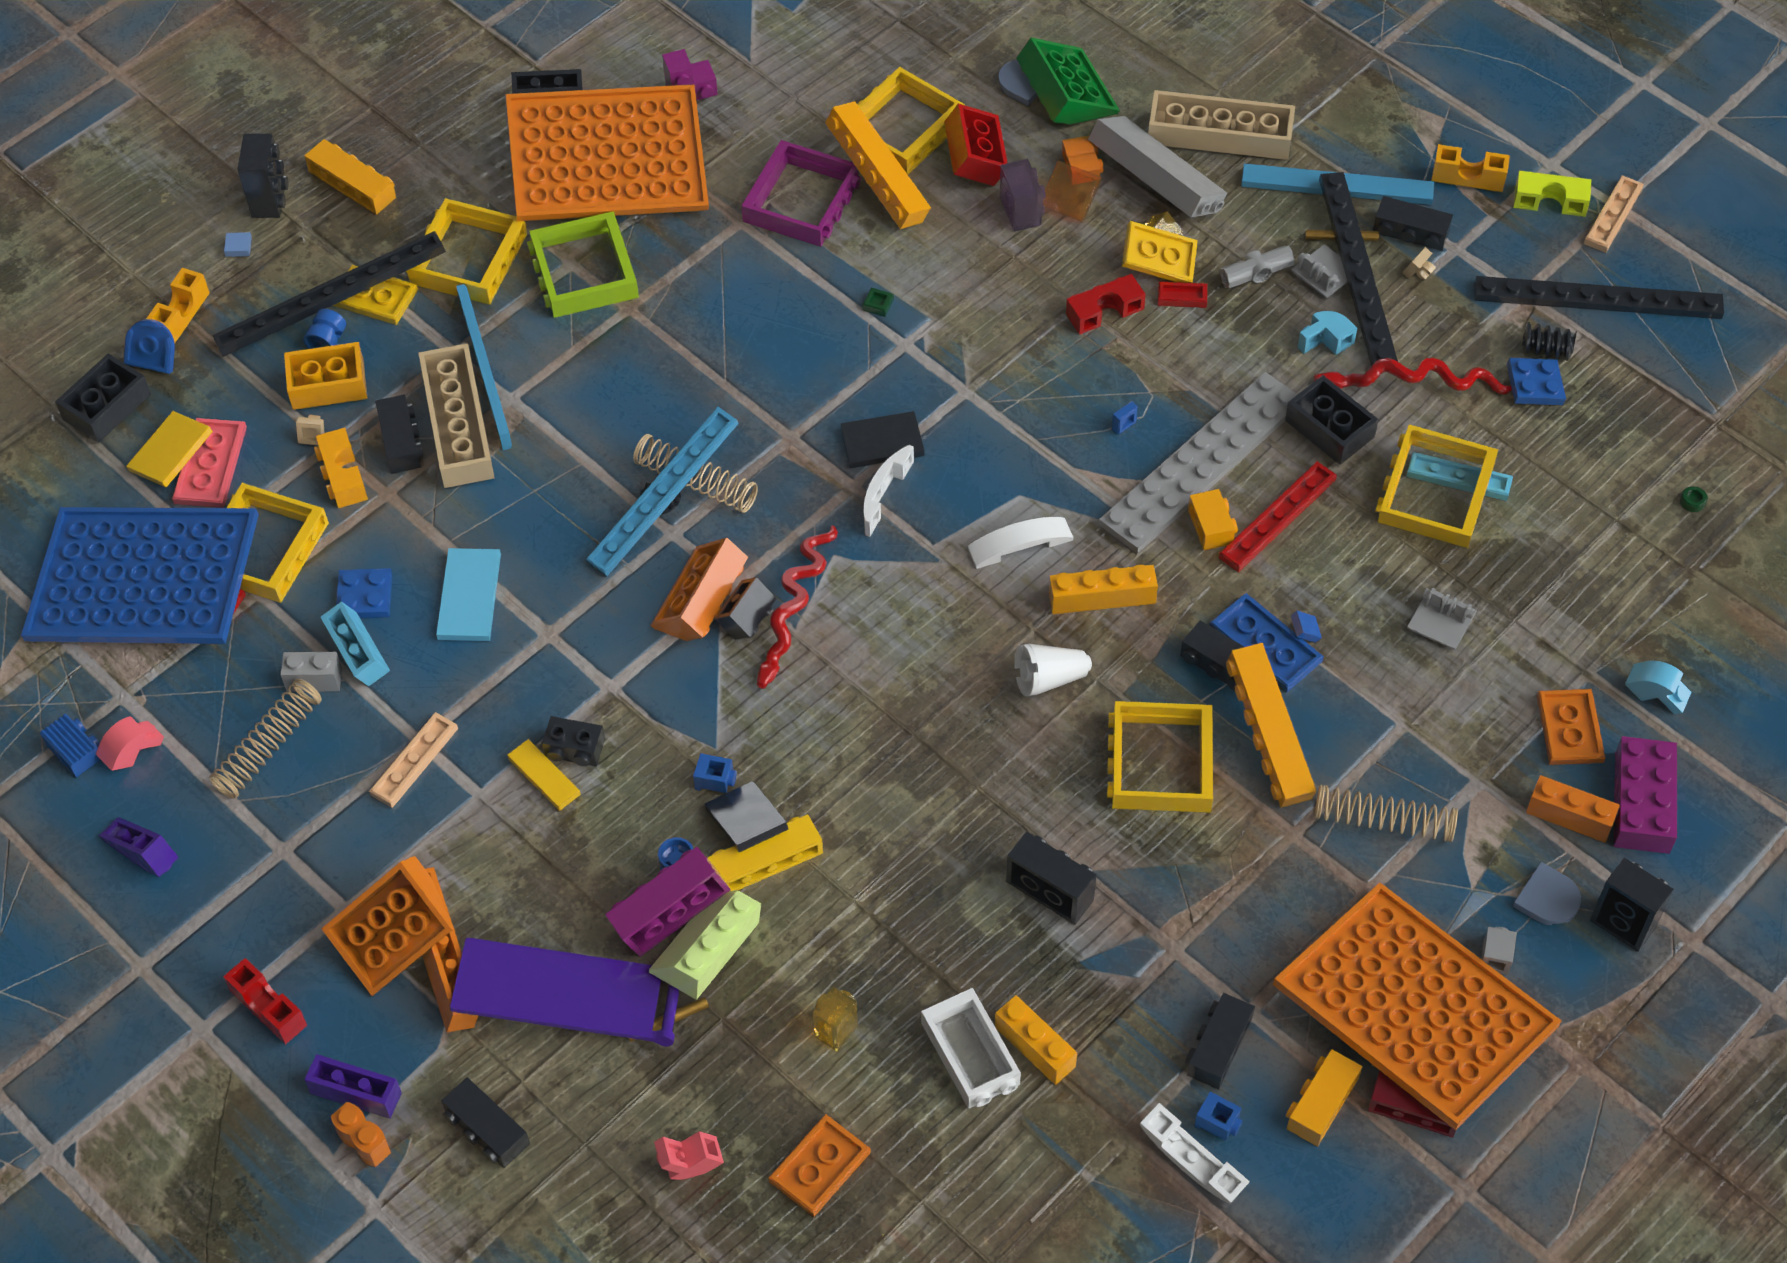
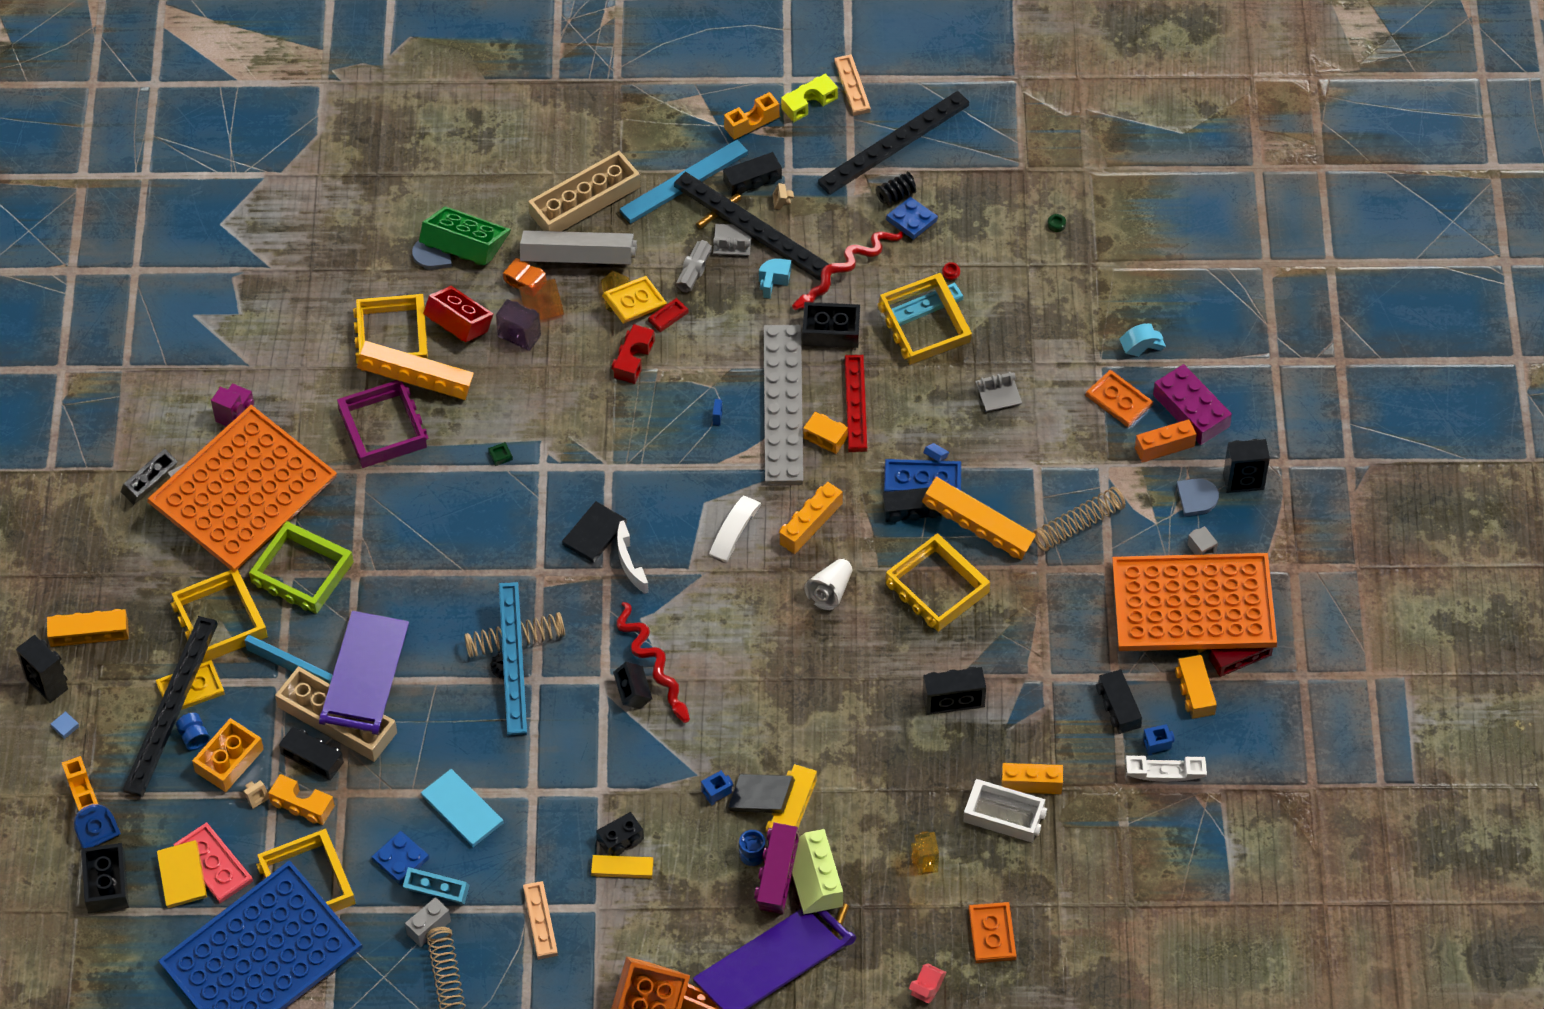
camera: 45 degrees left, 0 degrees up
orange slope [650,538,748,641] -> none
none -> flag [319,611,409,735]
none -> red plate [942,262,960,280]

